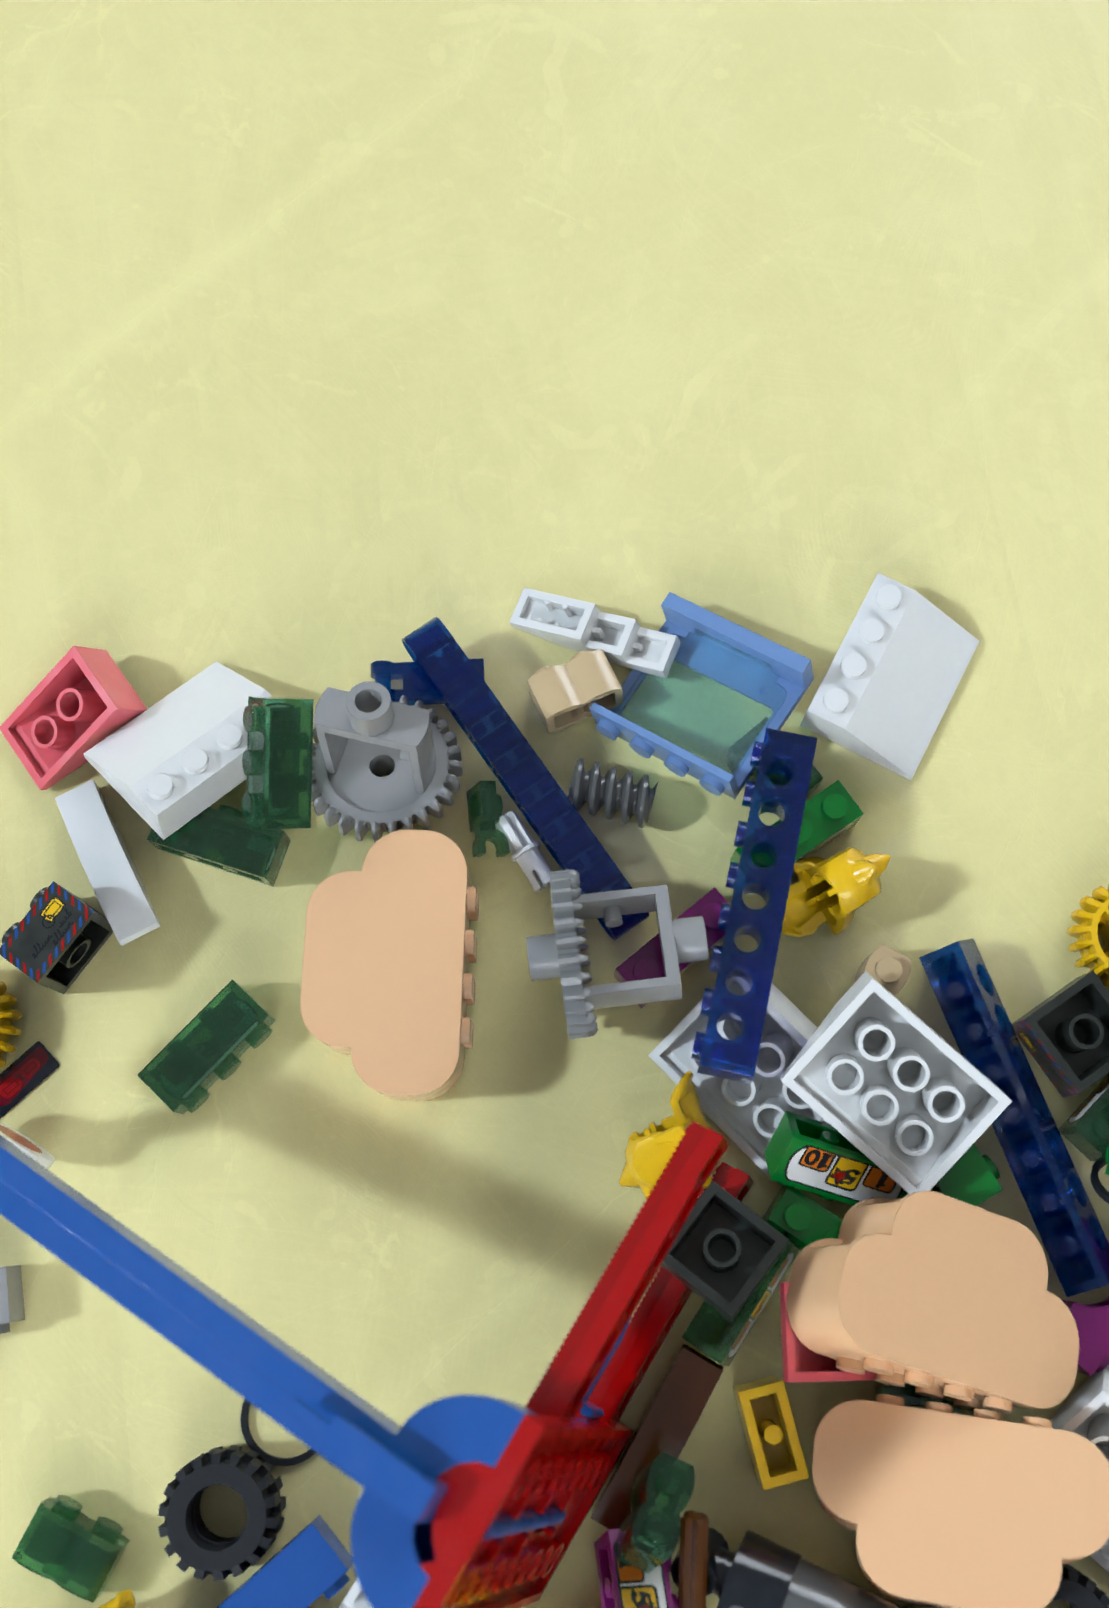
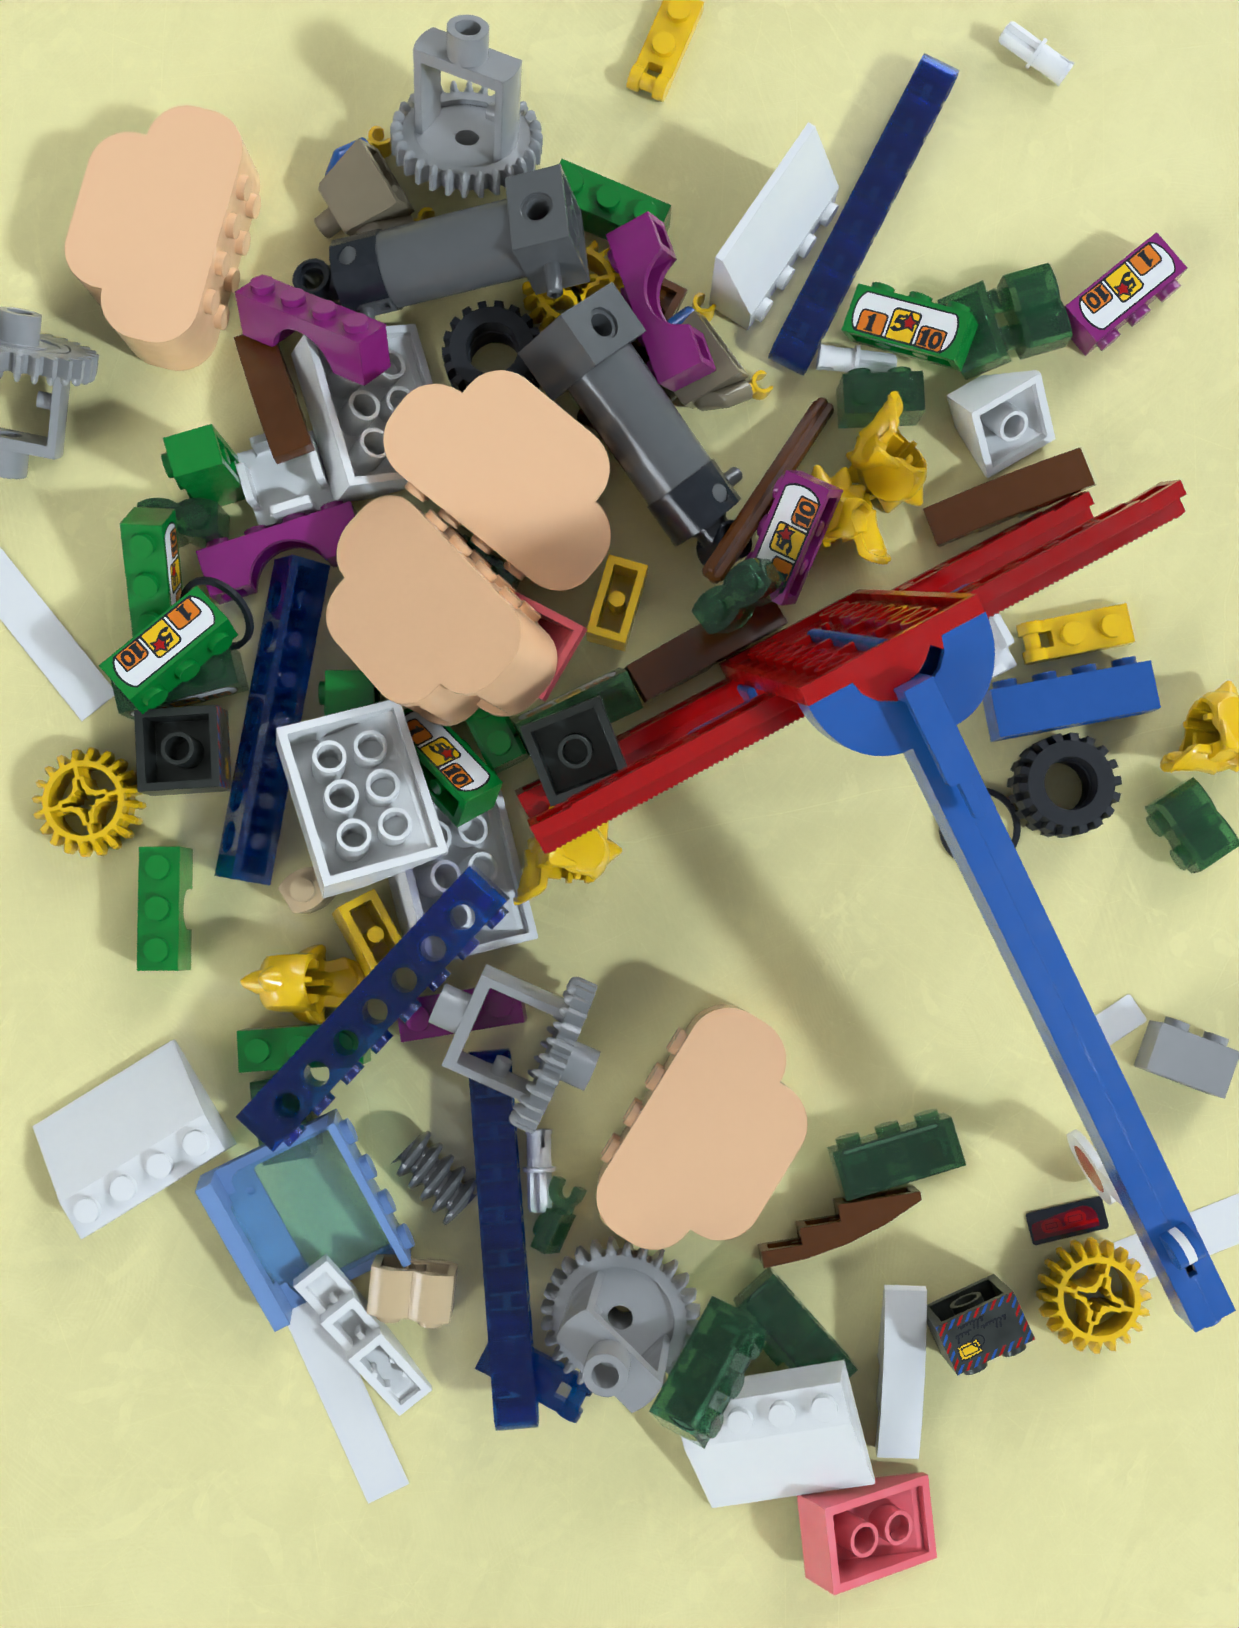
camera: 150 degrees left, 10 degrees up
none -> green arch [137,846,193,971]
none -> white sticker [288,1260,409,1504]
none -> yellow brick [332,888,414,985]
none -> reddish brown slope [758,1185,922,1268]
none -> white sticker [1096,994,1147,1046]

